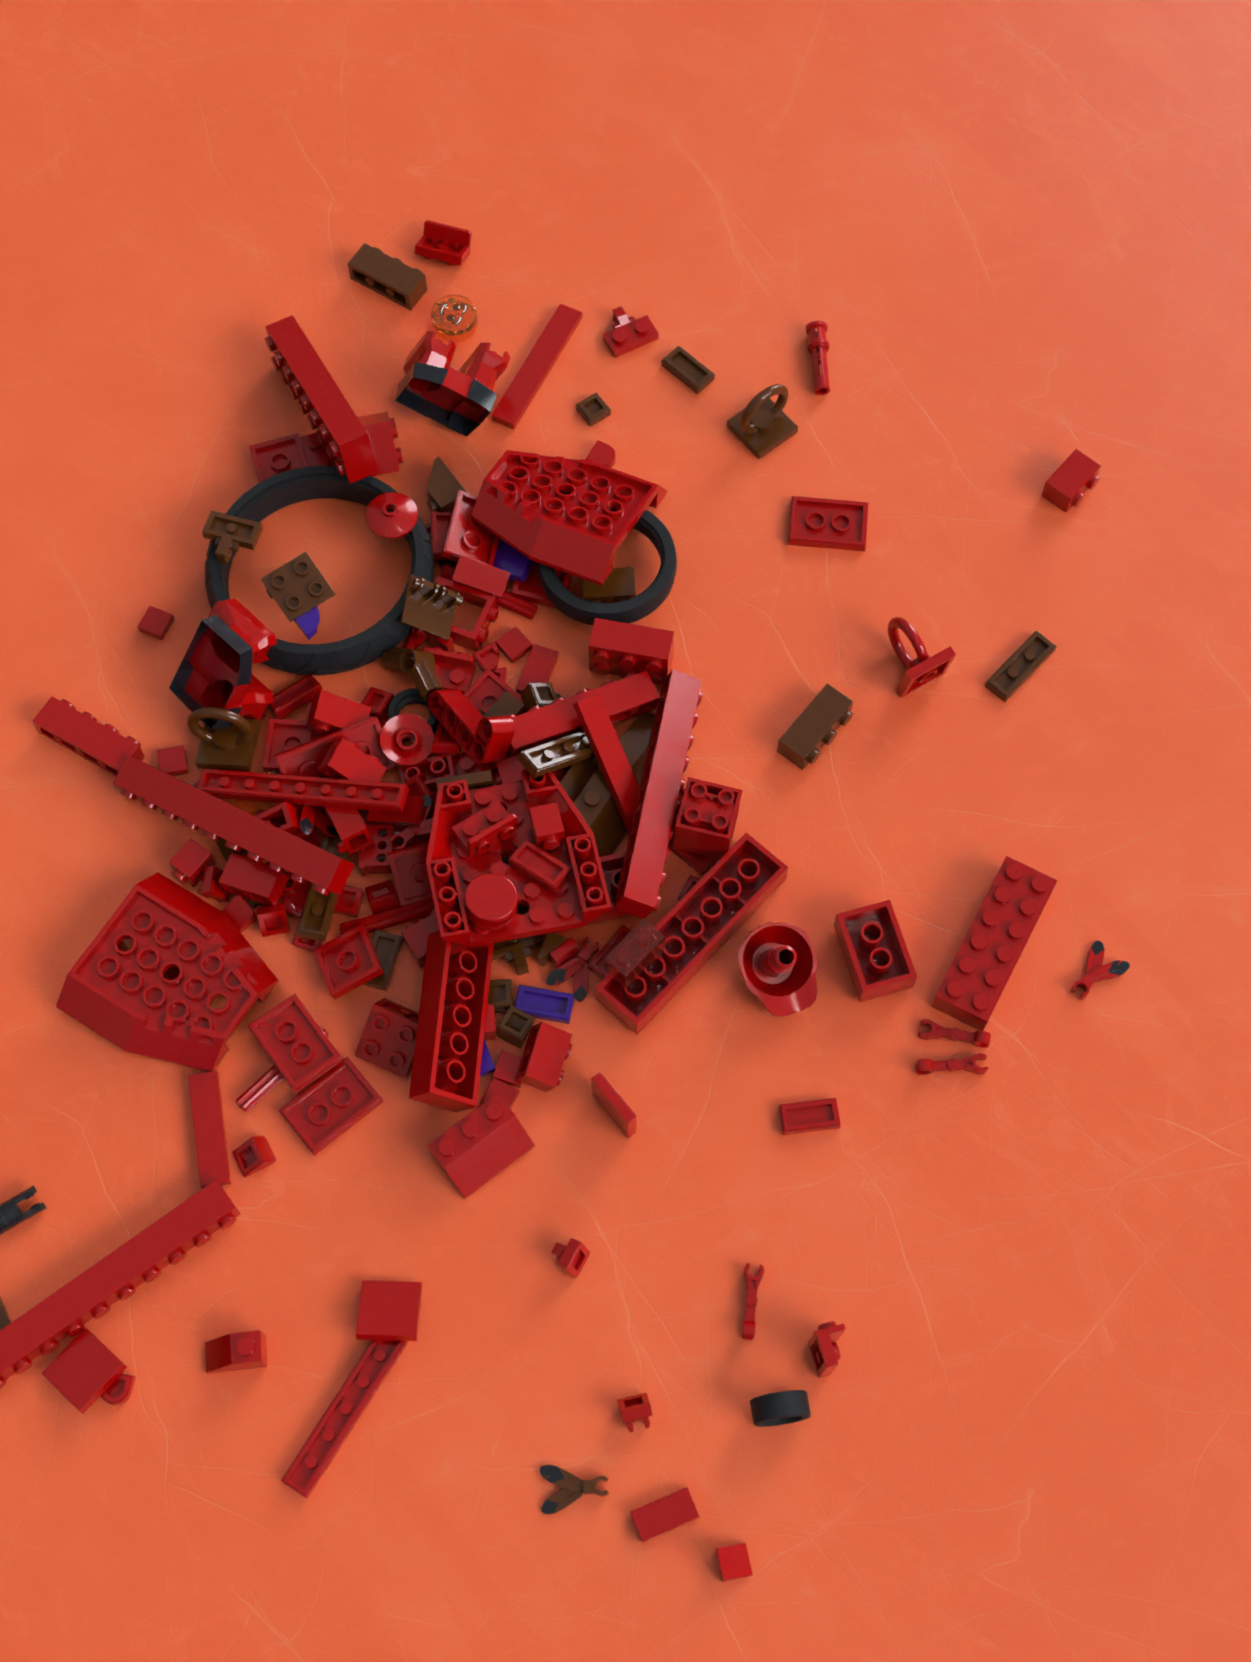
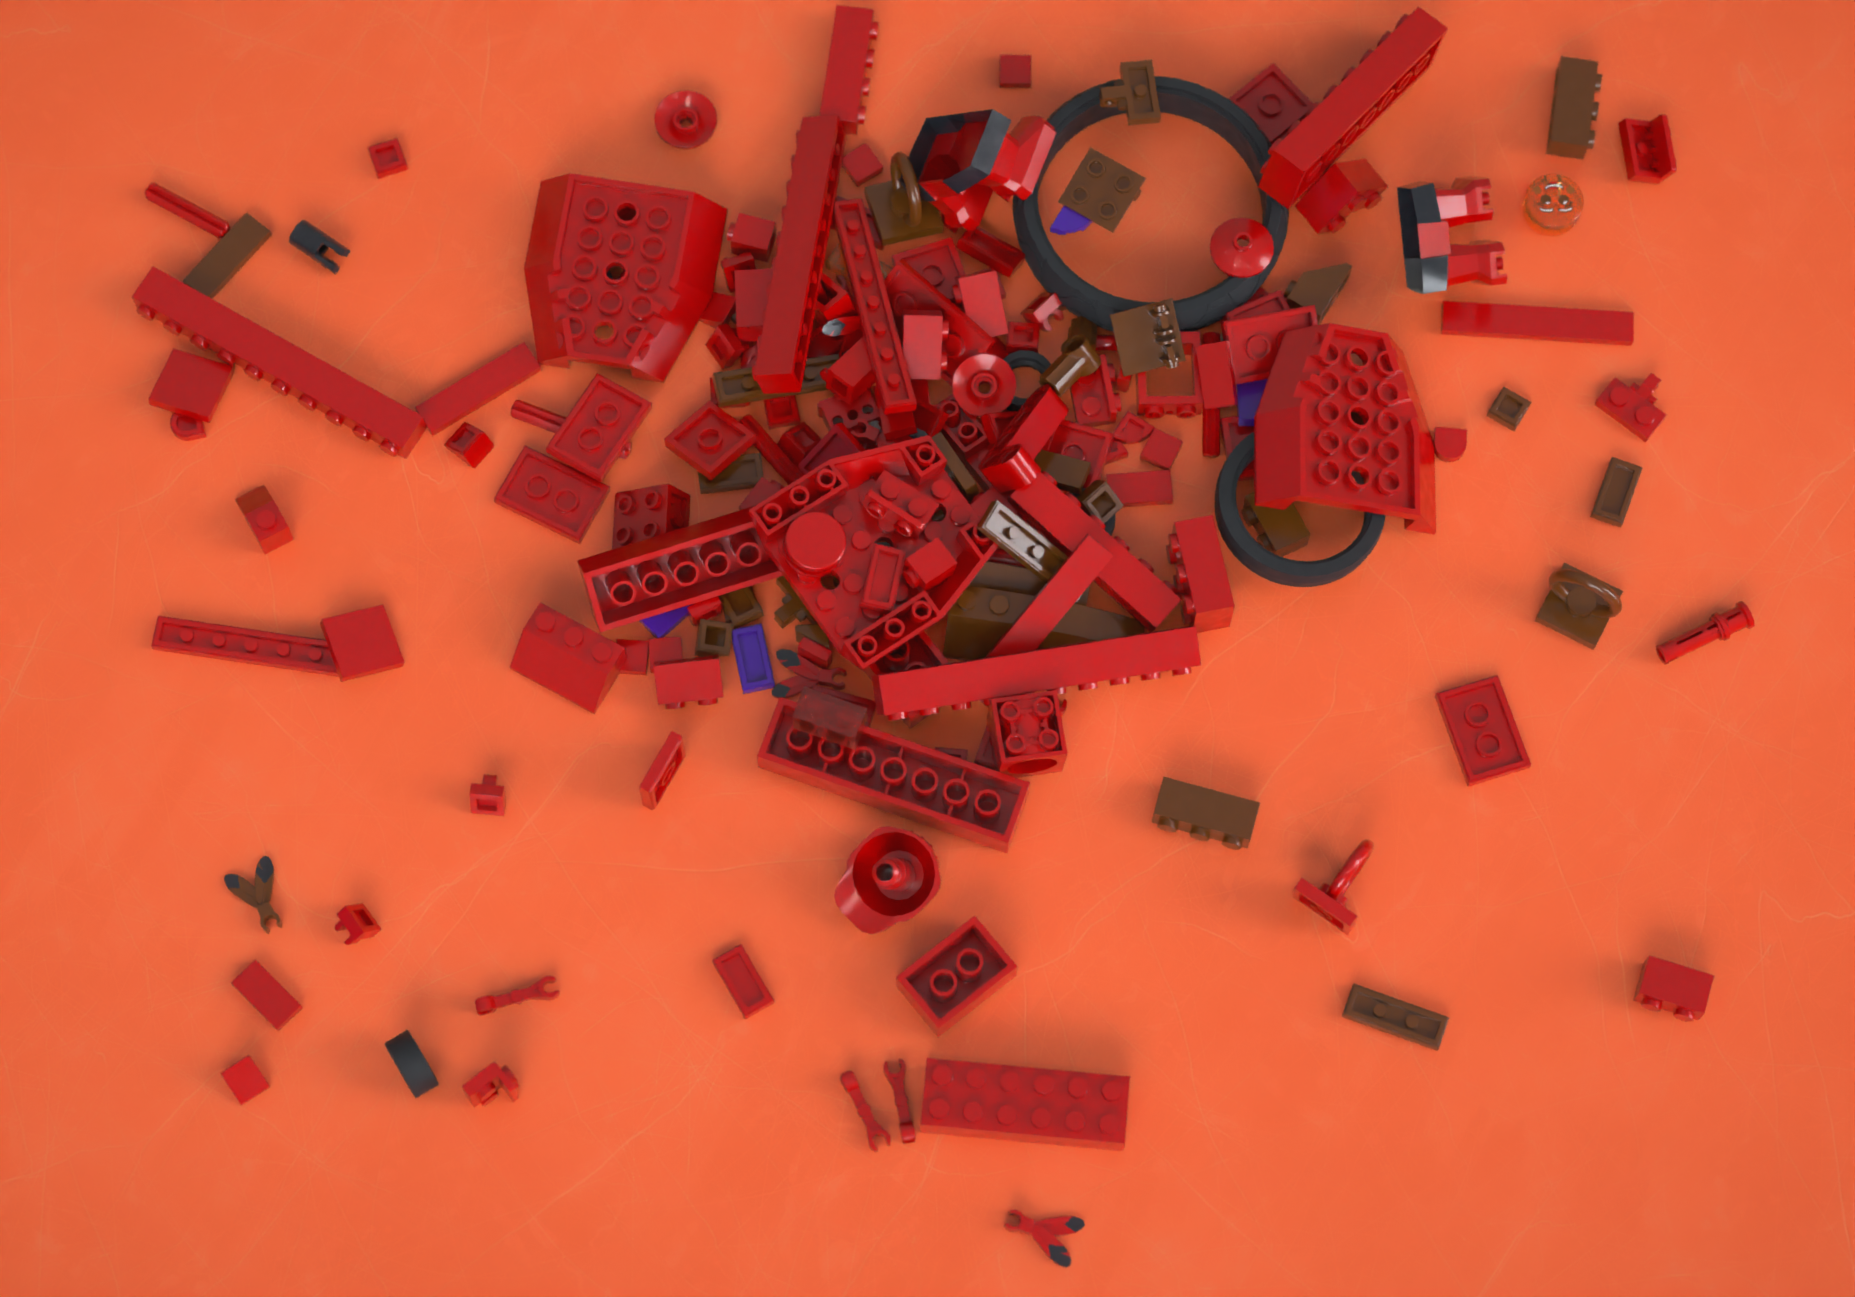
camera: 65 degrees right, 5 degrees up
none -> red dish [654,90,717,149]
none -> red tile [1020,293,1064,331]

